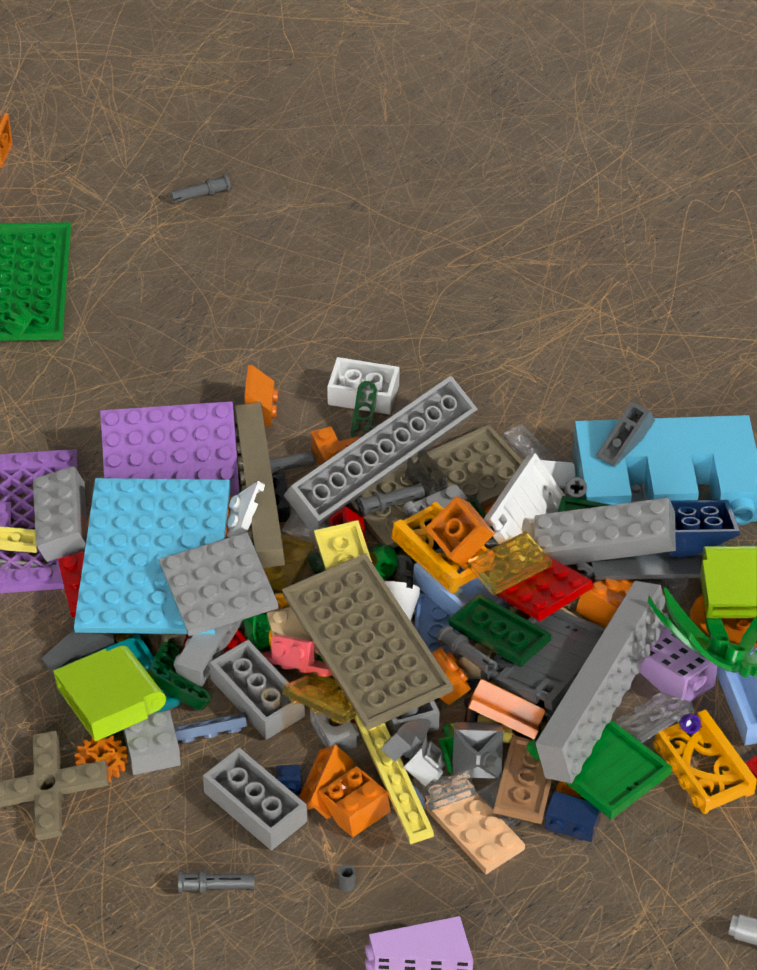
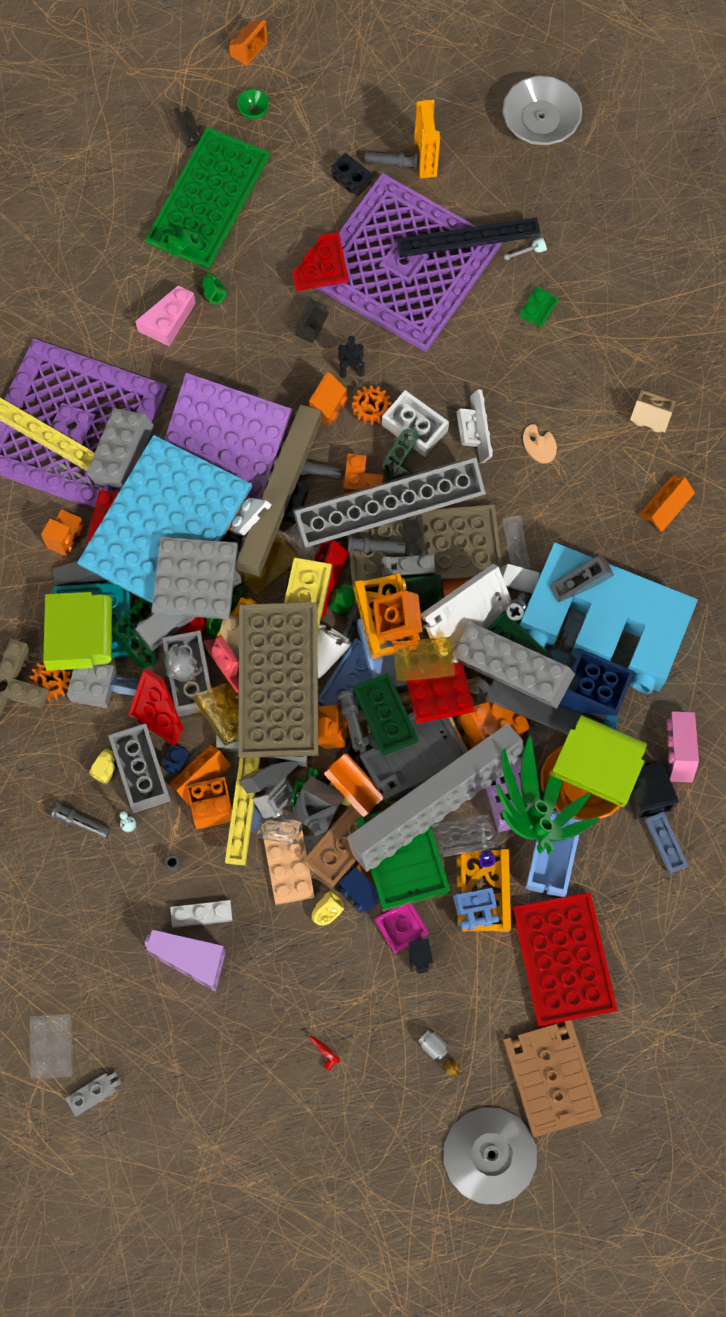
camera: 25 degrees right, 25 degrees up
none -> orange brick [41,509,84,557]
none -> light yellow rock [89,749,116,785]
none -> light aqua hinge [120,811,136,832]
none -> red plate [128,668,184,746]
none -> bright pink wedge [135,286,196,346]
none -> clear cylinder [164,644,203,682]
none -> white plate [171,900,232,928]
none -> green rock [202,273,227,305]
none -> green piece [237,89,269,120]
none -> red plate [292,232,349,291]
none -> clear smoke hinge [295,298,329,343]
none -> light yellow rock [312,891,344,925]
none -> medium lavender plate [316,173,503,353]
none -> black brick [331,153,372,196]
none -> black plant [338,336,365,378]
none -> orange gear [352,385,392,425]
none -> dark pink plate [374,904,429,954]
none -> black plate [396,217,541,258]
none -> black brick [407,938,433,974]
none -> light orange fence [414,100,440,179]
none -> medium blue plate [453,888,499,930]
none -> white bracket [456,389,493,463]
none -> light grey dish [503,75,582,146]
none -> hinge [504,237,547,261]
none -> green plate [519,286,559,329]
none -> light nougat piece [523,424,557,464]
none -> tan slope [630,390,676,432]
none -> orange panel [639,475,695,532]

